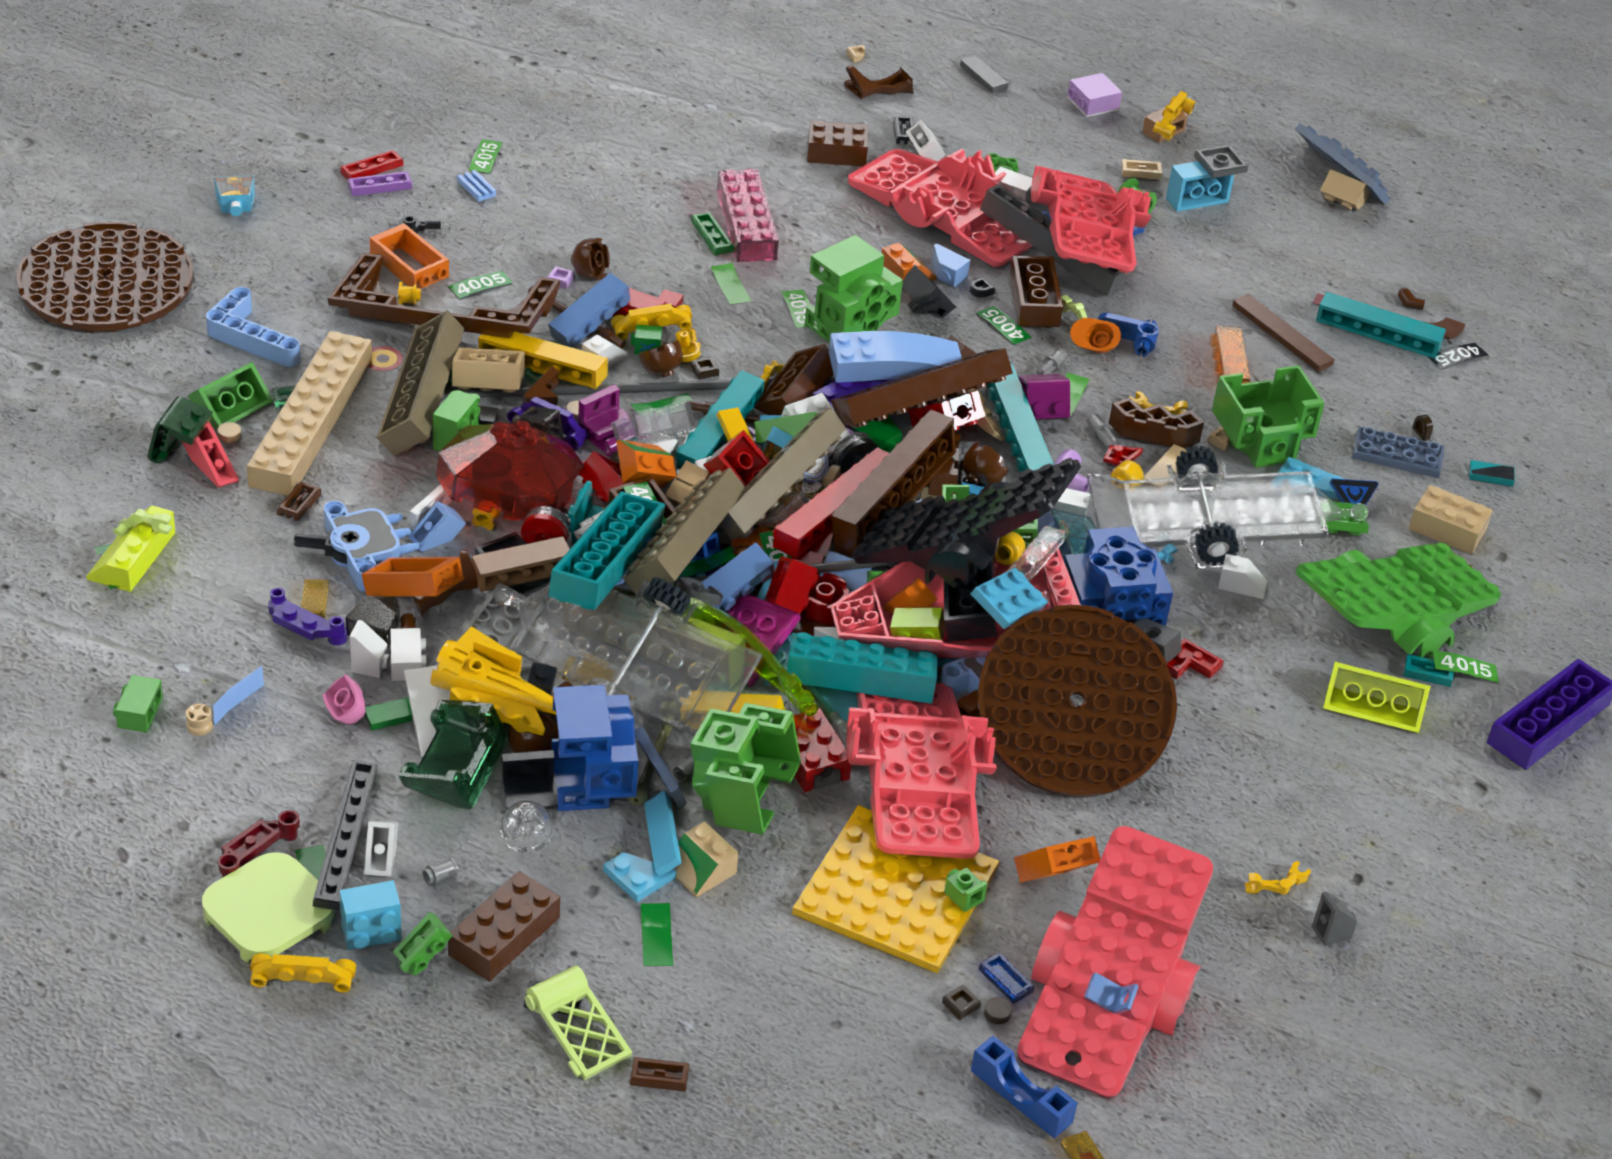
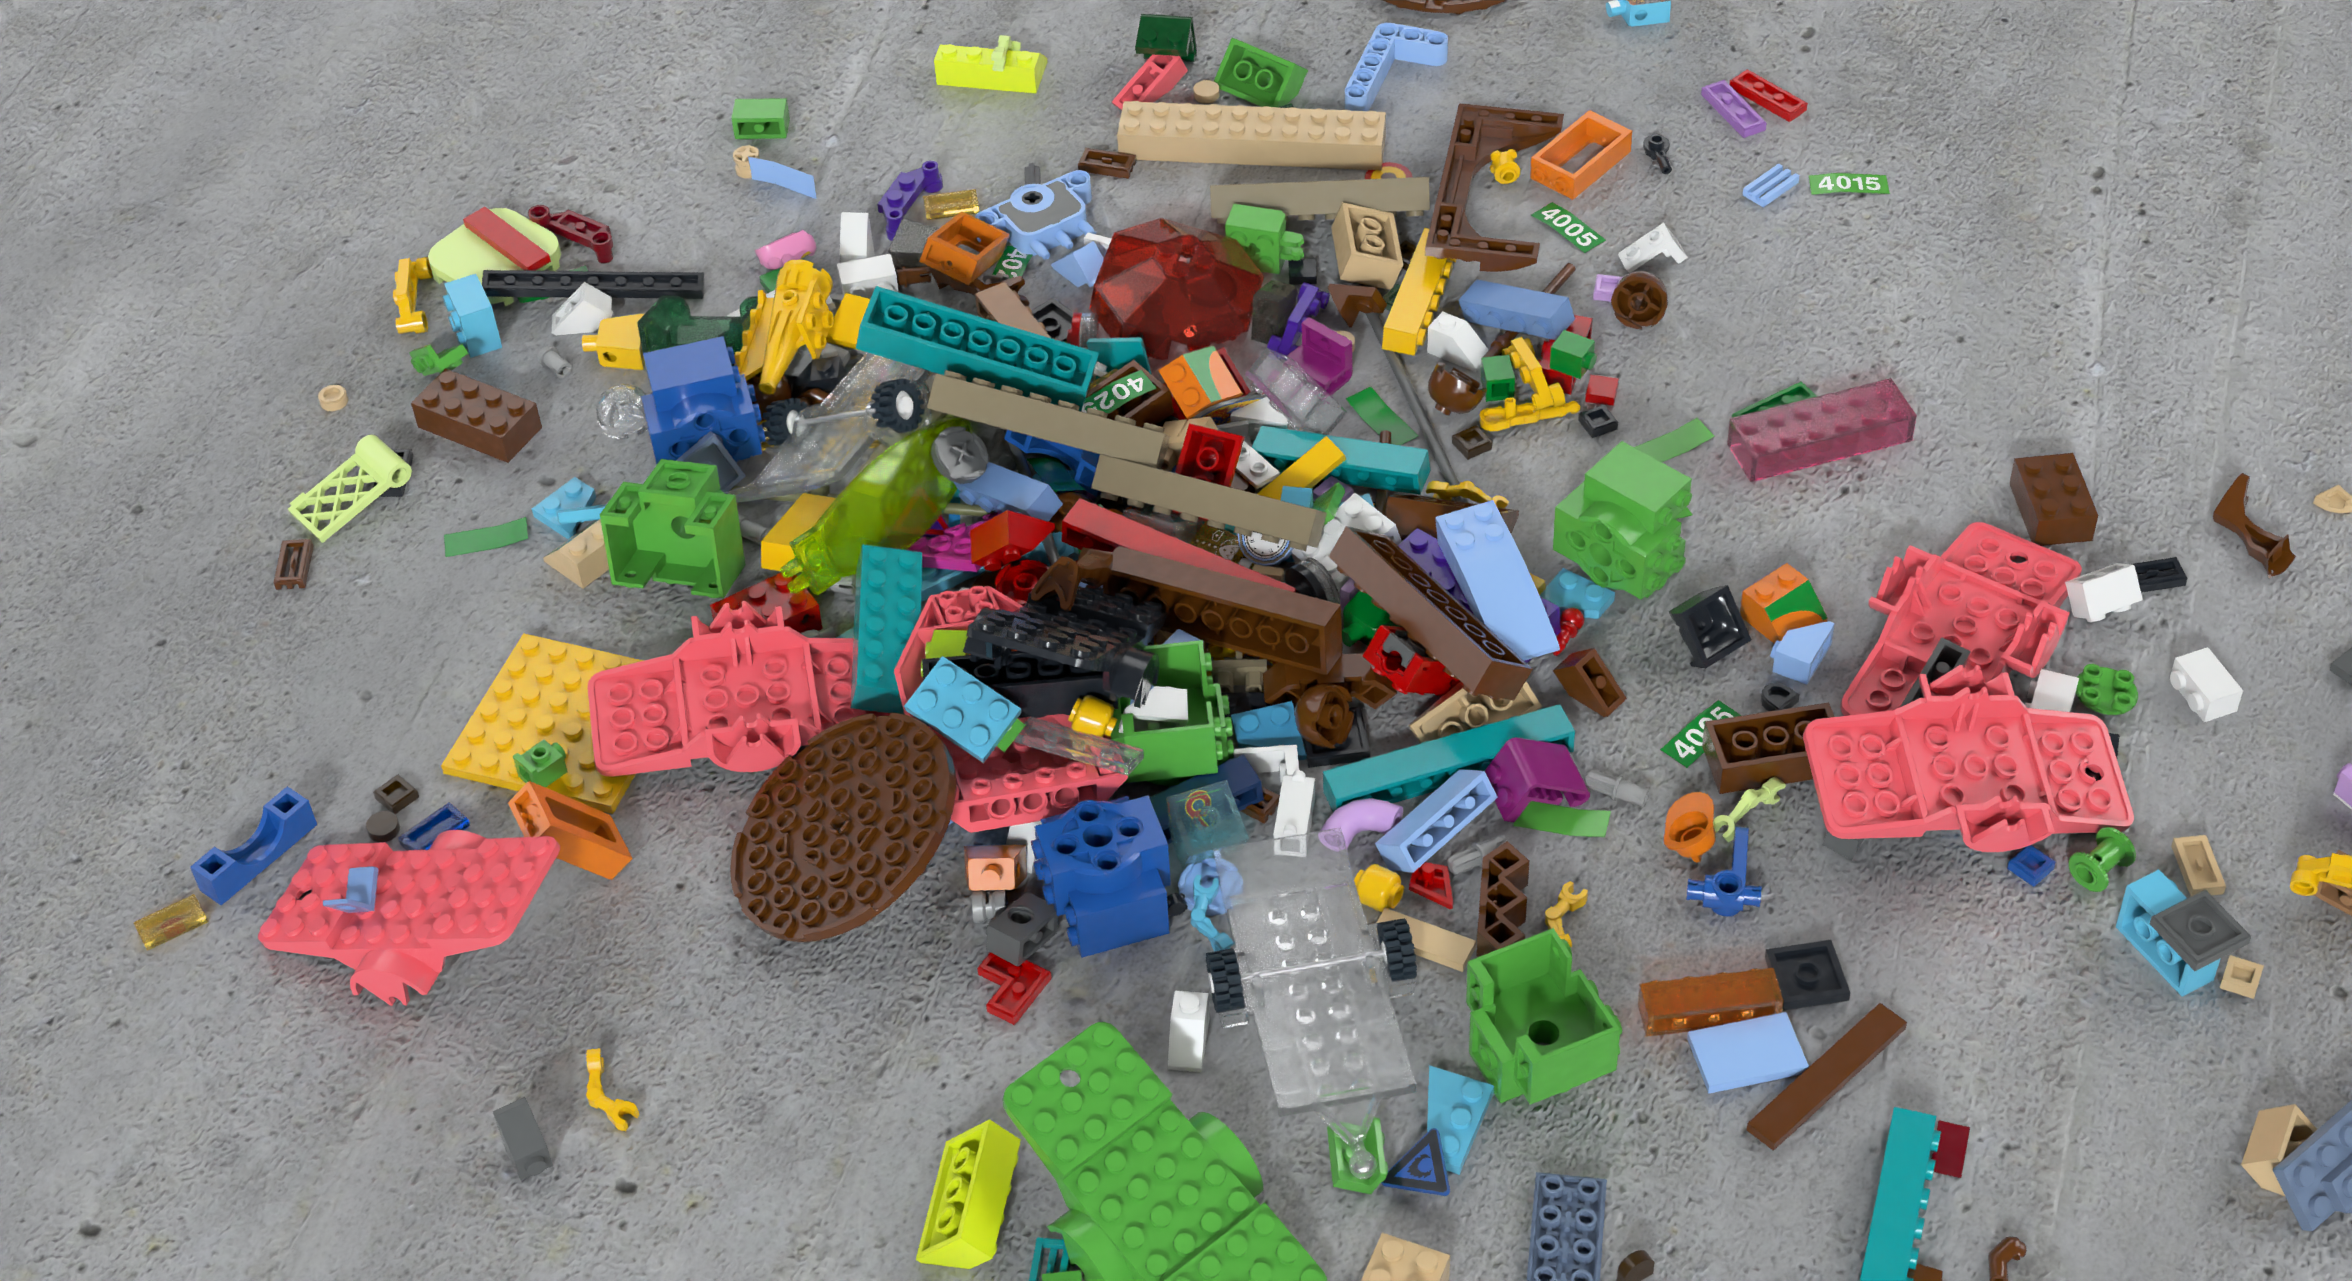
camera: 90 degrees right, 5 degrees up
none -> tan tile [318,385,348,411]
none -> tile [463,206,551,271]
none -> yellow torso [582,314,650,370]
none -> reddish brown animal [1031,547,1114,612]
none -> light blue brick [1375,769,1498,873]
none -> green brick [1550,330,1597,379]
none -> black tile [1578,405,1618,438]
none -> white bracket [1618,222,1688,273]
none -> light blue tile [1687,1012,1809,1094]
none -> black plate [1765,940,1850,1011]
none -> white brick [2170,647,2243,722]

